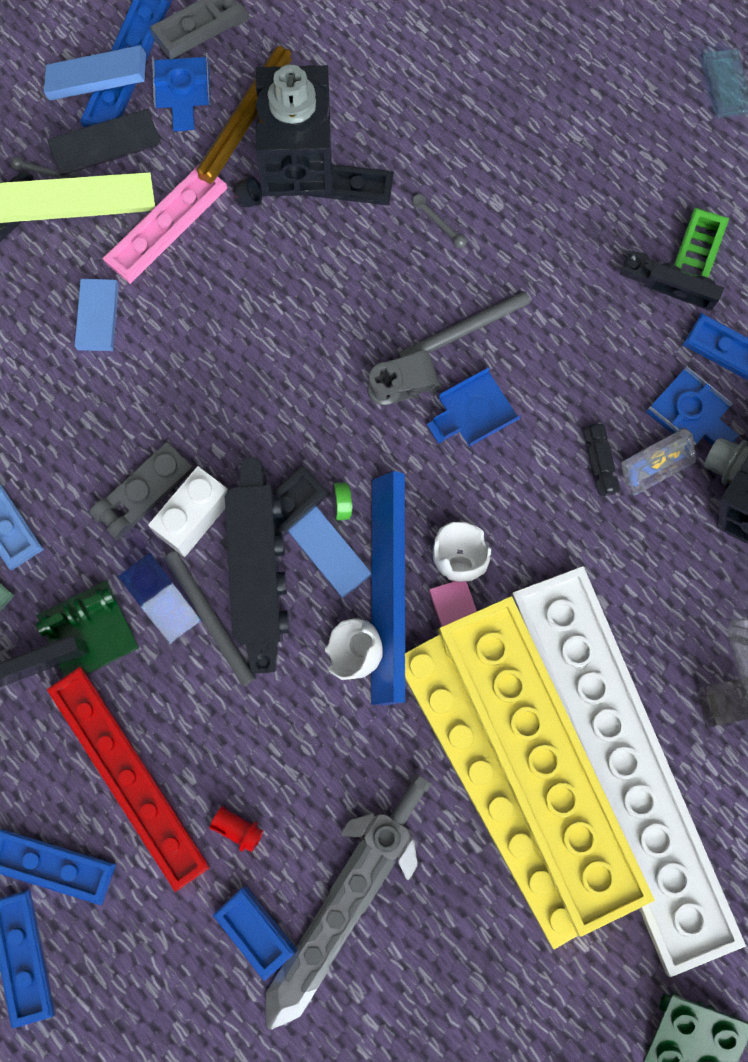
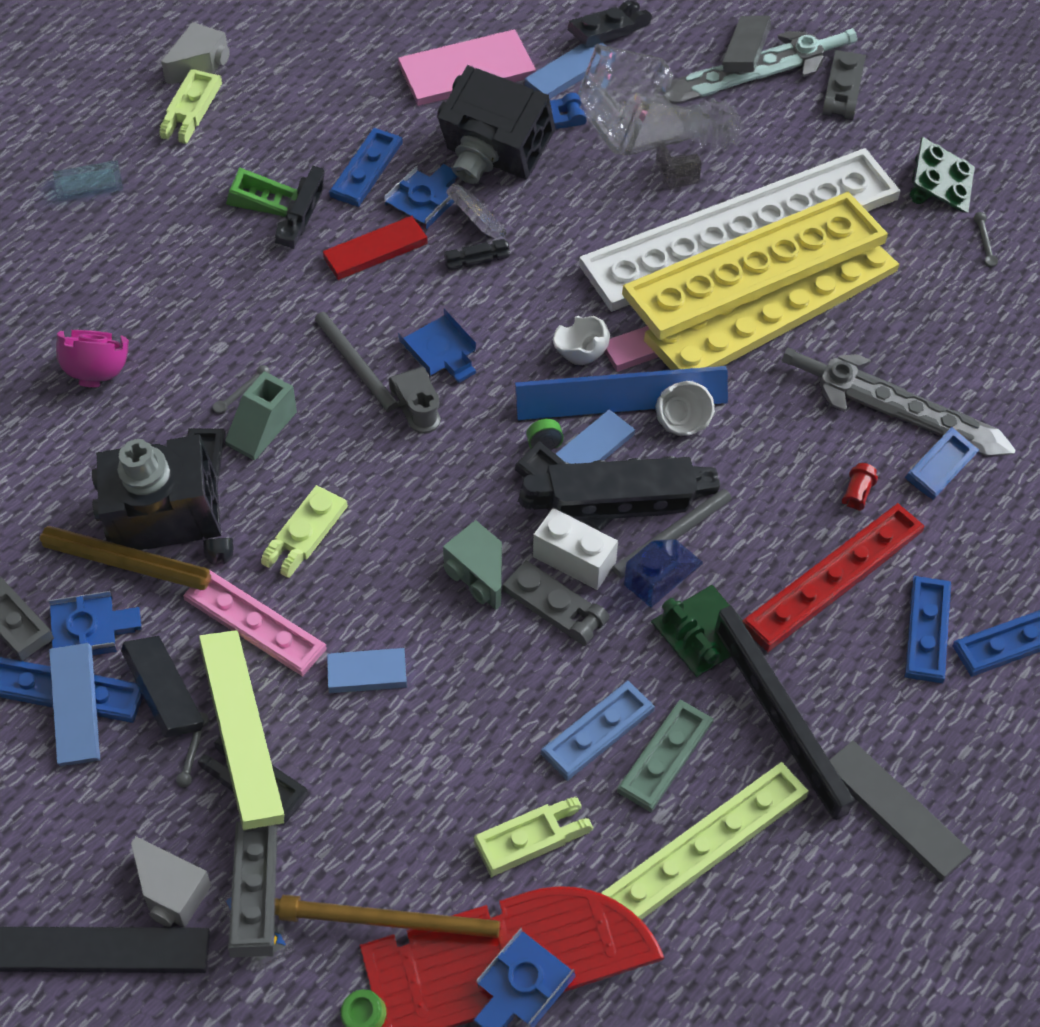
camera: 95 degrees left, 20 degrees down
none -> dark pink cylinder [56,330,129,387]
none -> sand green slope [225,371,297,461]
none -> yellowish green hinge [261,485,348,578]
none -> red tile [323,216,428,280]
none -> sand green slope [443,520,502,610]

